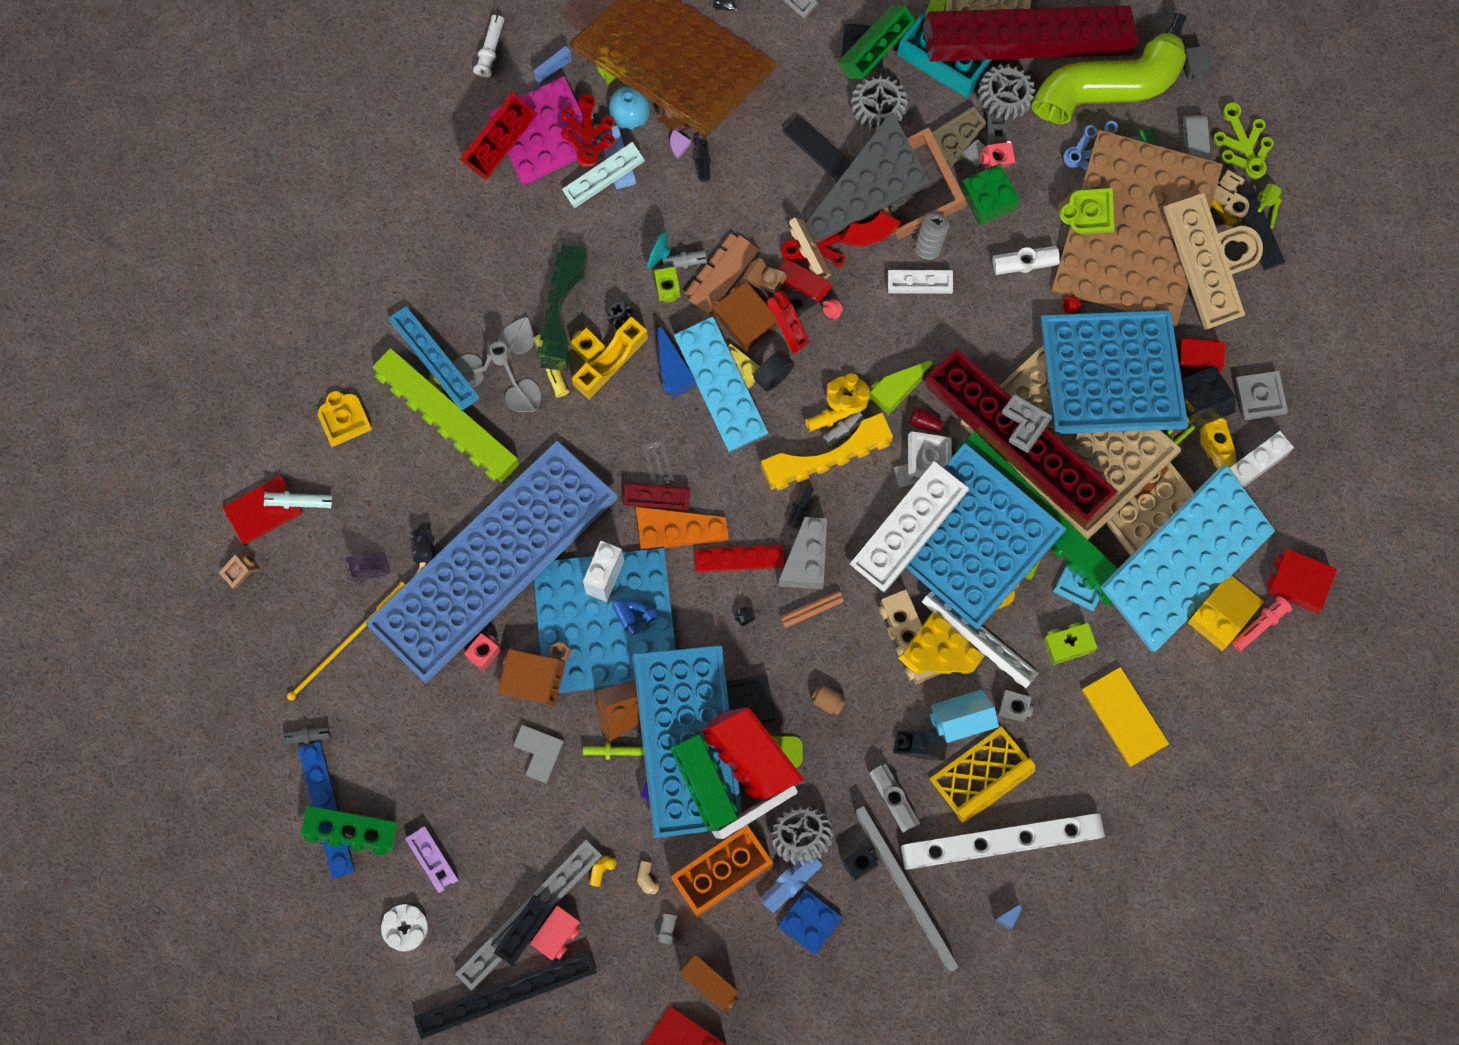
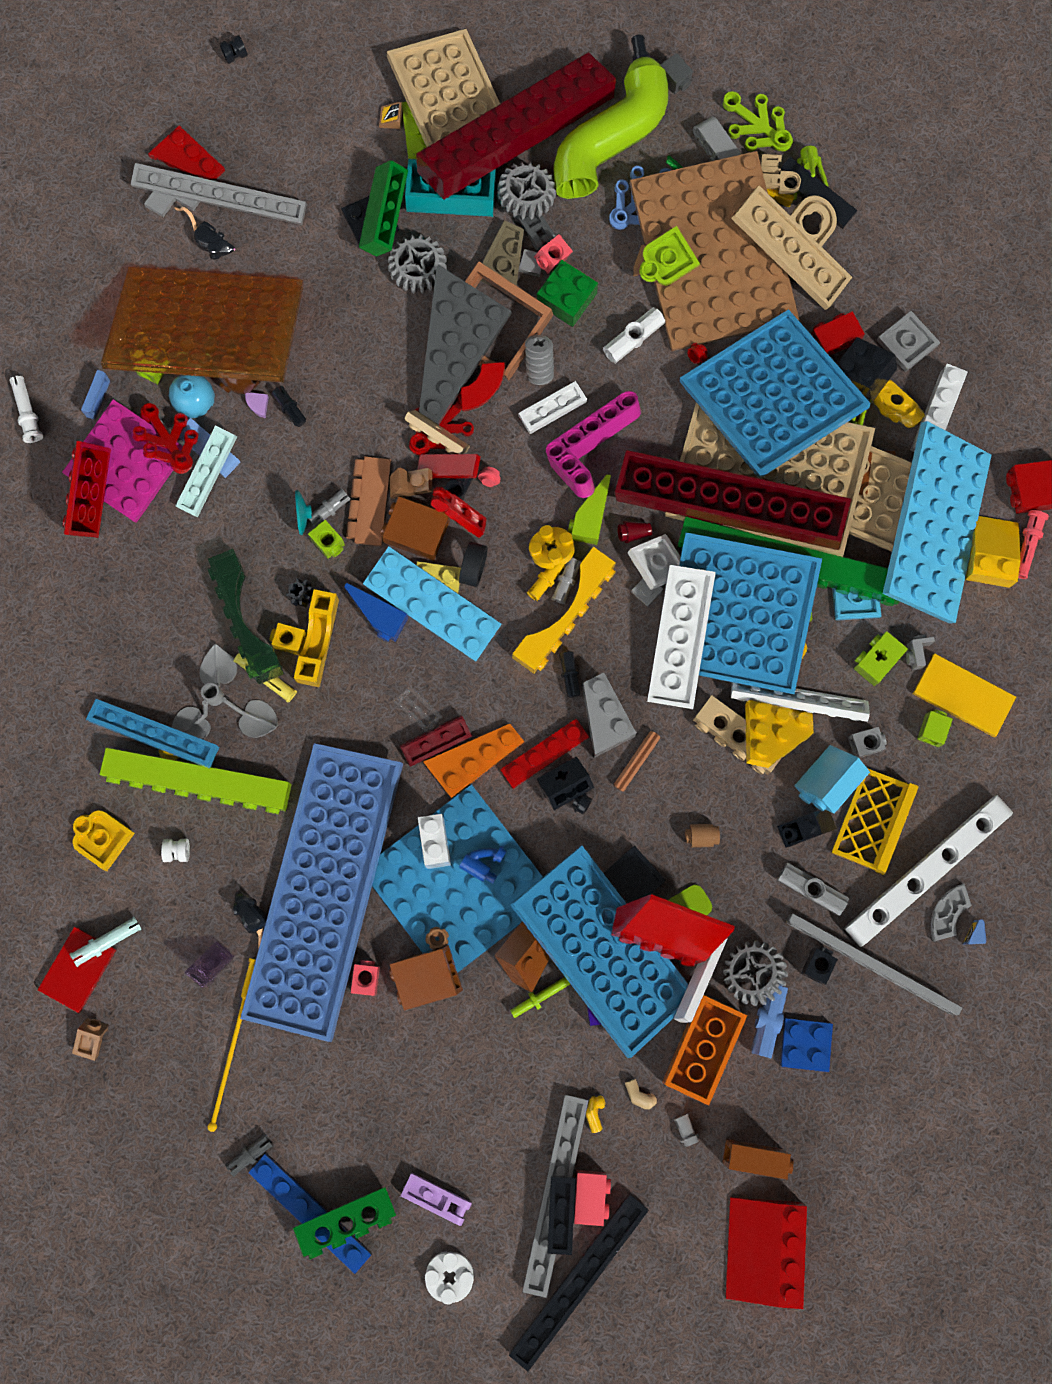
camera: 35 degrees left, 5 degrees up
light grey tile [513,725,564,784] -> none
green brick [669,734,738,831] -> none
black tile [783,116,851,182] -> none
light grey tile [1002,393,1052,453] -> none
none -> white wheel [161,839,190,862]
none -> black brick [537,756,594,811]
none -> dark pink beam [546,391,641,498]
none -> light grey bracket [906,635,935,670]
none -> lime brick [917,710,953,747]
none -> light grey tile [931,883,972,942]

